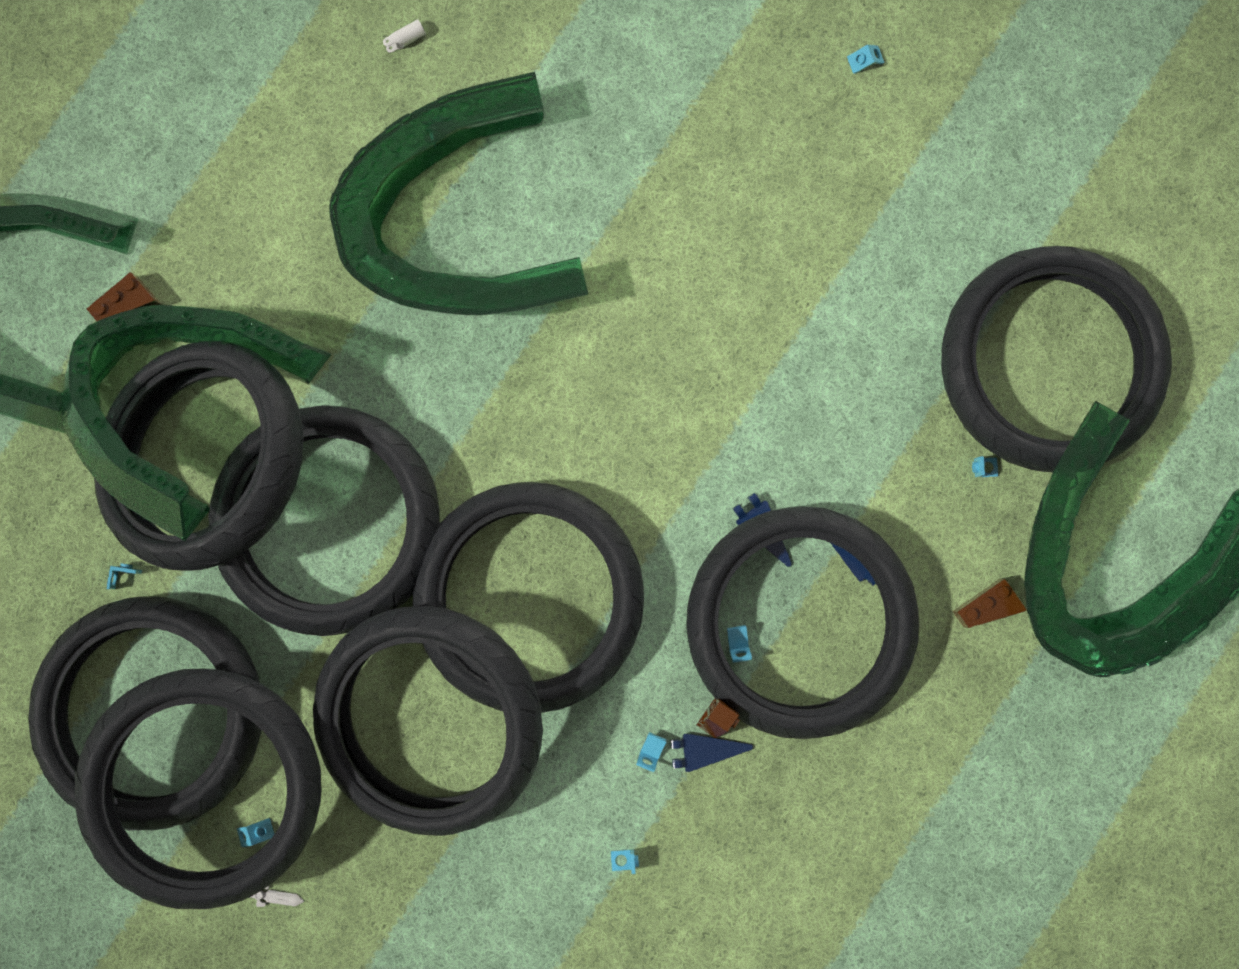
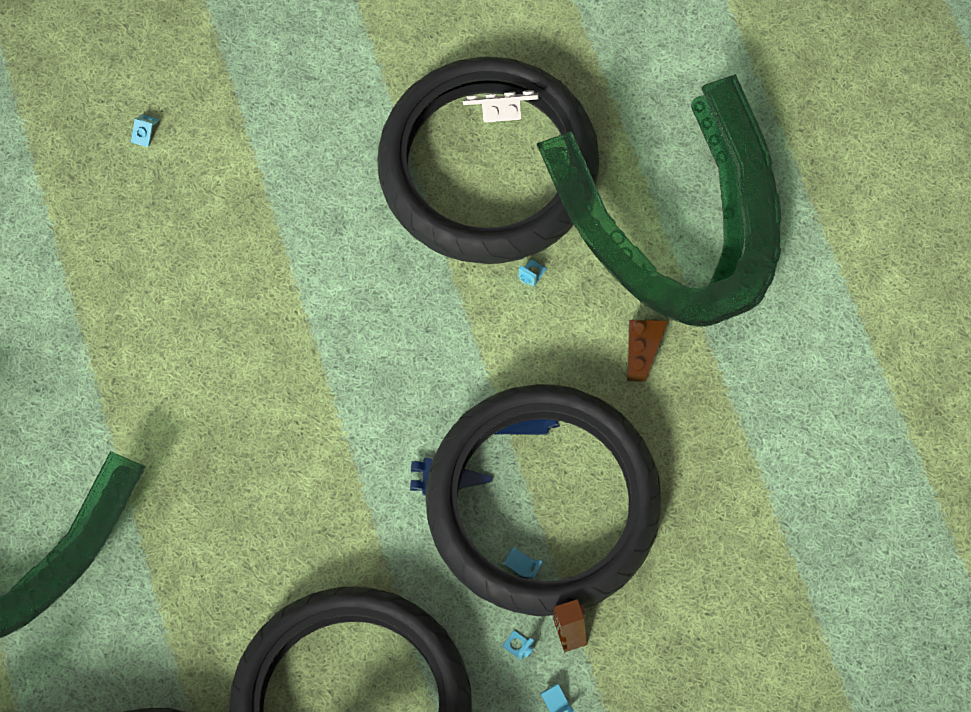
camera: 50 degrees left, 15 degrees down
dark blue flag [670,733,753,772] -> none
none -> white bracket [463,90,538,122]
none -> medium azure bracket [503,631,534,660]

